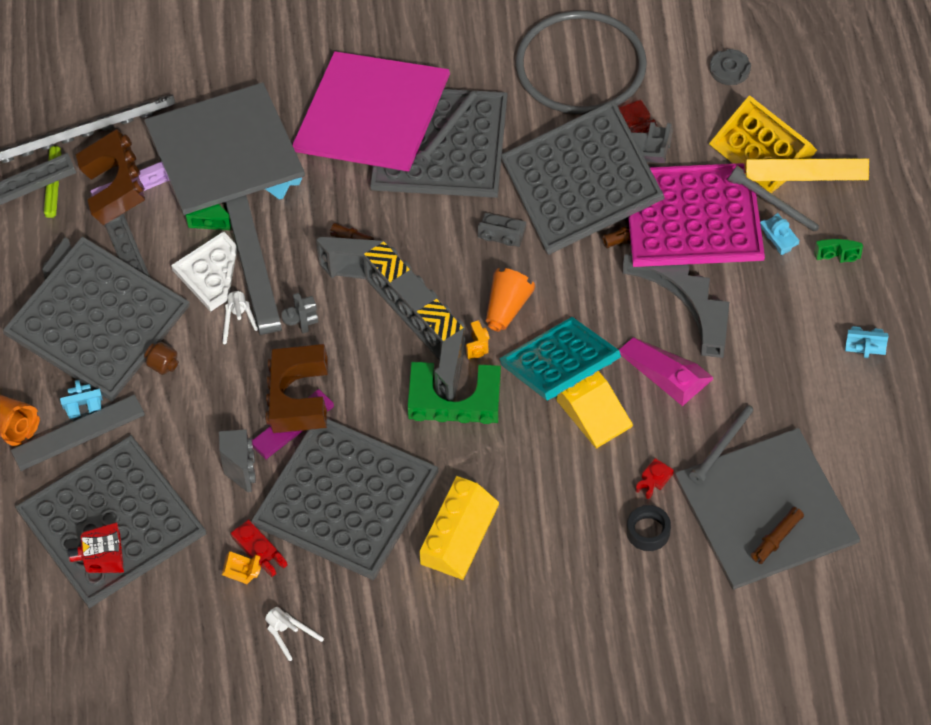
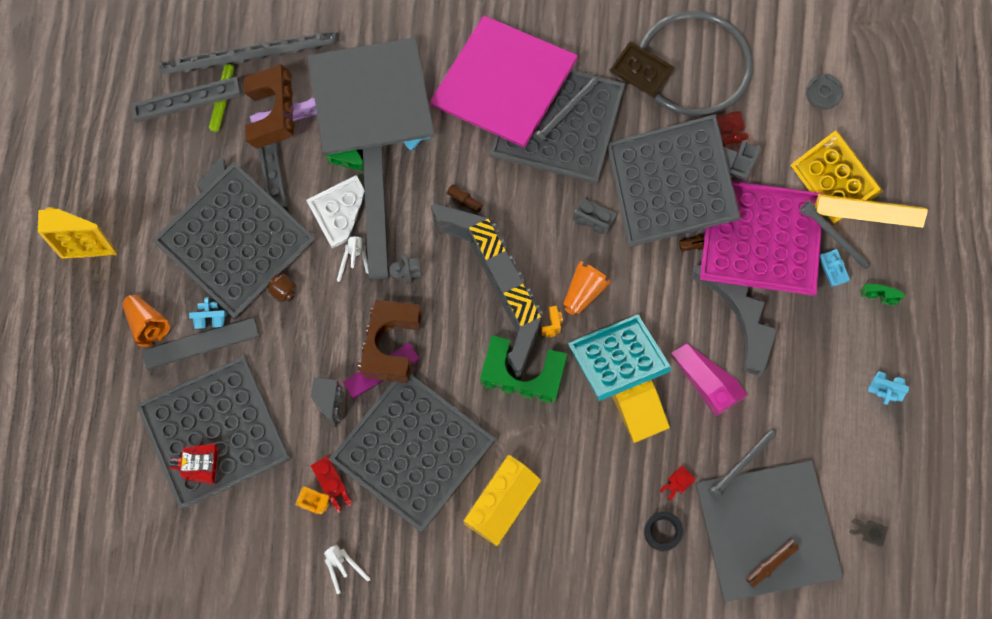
camera: 10 degrees right, 15 degrees up
none -> dark brown tile [609,41,675,99]
none -> clear smoke plate [849,519,888,547]

